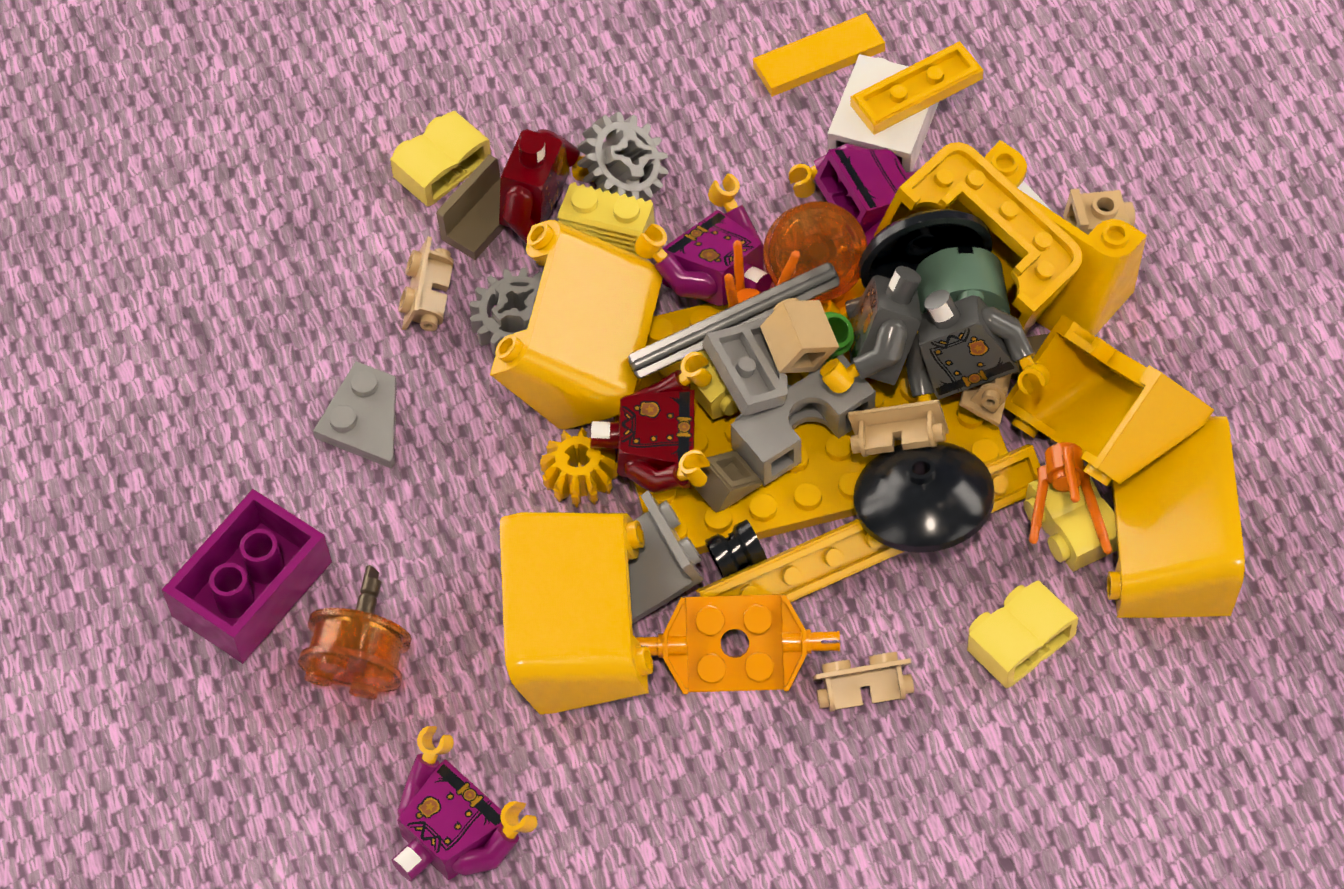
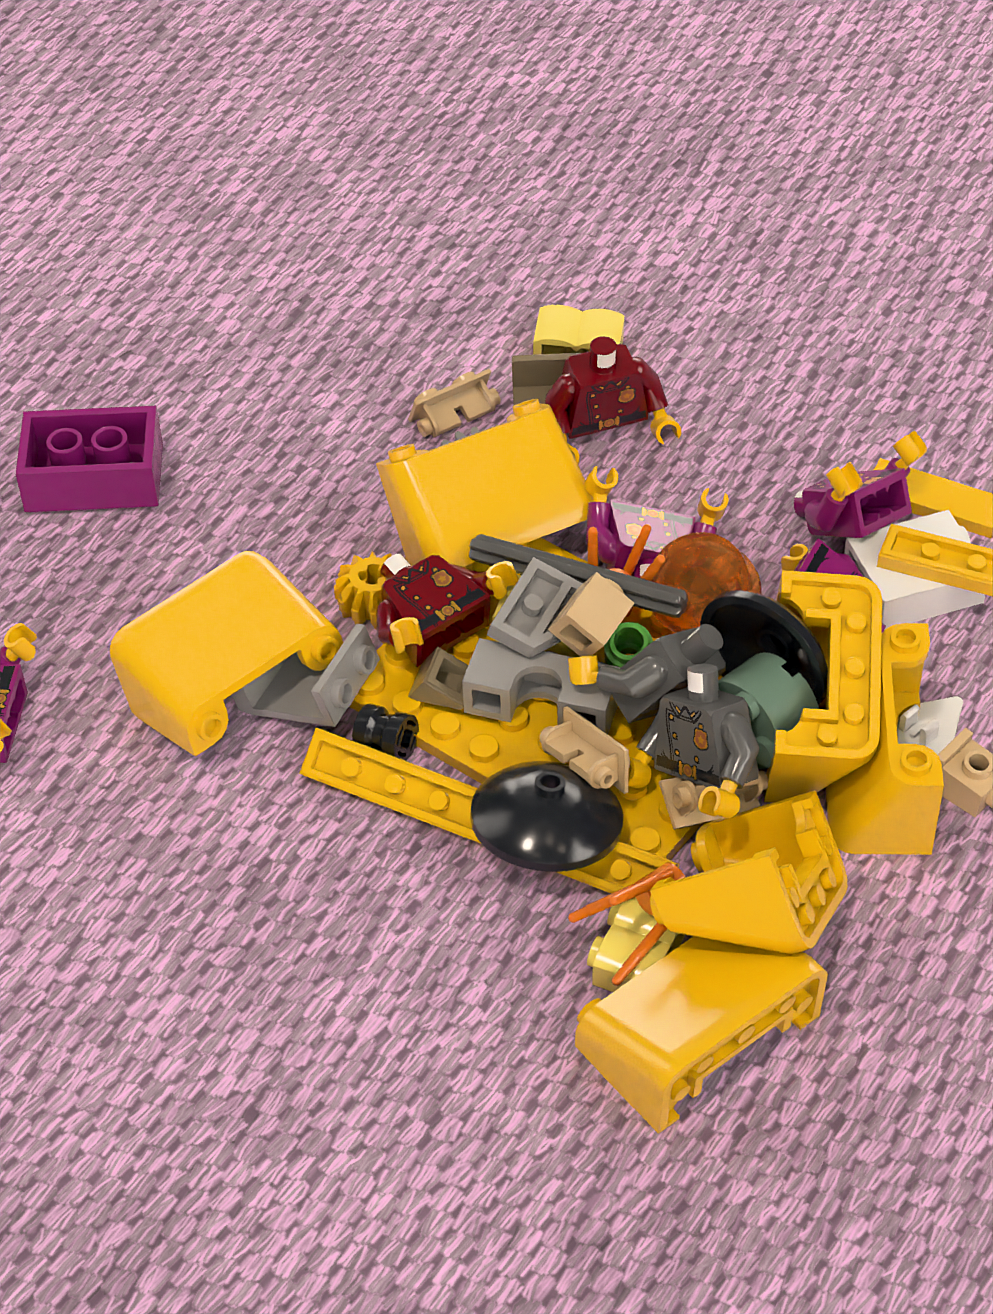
camera: 50 degrees right, 10 degrees down
clear orange wheel [298,565,412,700] -> none
light grey wing [313,361,397,469] -> none
light yellow brick [557,182,655,256] -> none
light grey gear [577,112,668,201] -> none
light orange plate [635,594,840,694] -> none
tan hinge [812,652,914,712] -> none
light yellow brick [967,580,1078,689] -> none
none -> magenta torso [794,431,927,538]

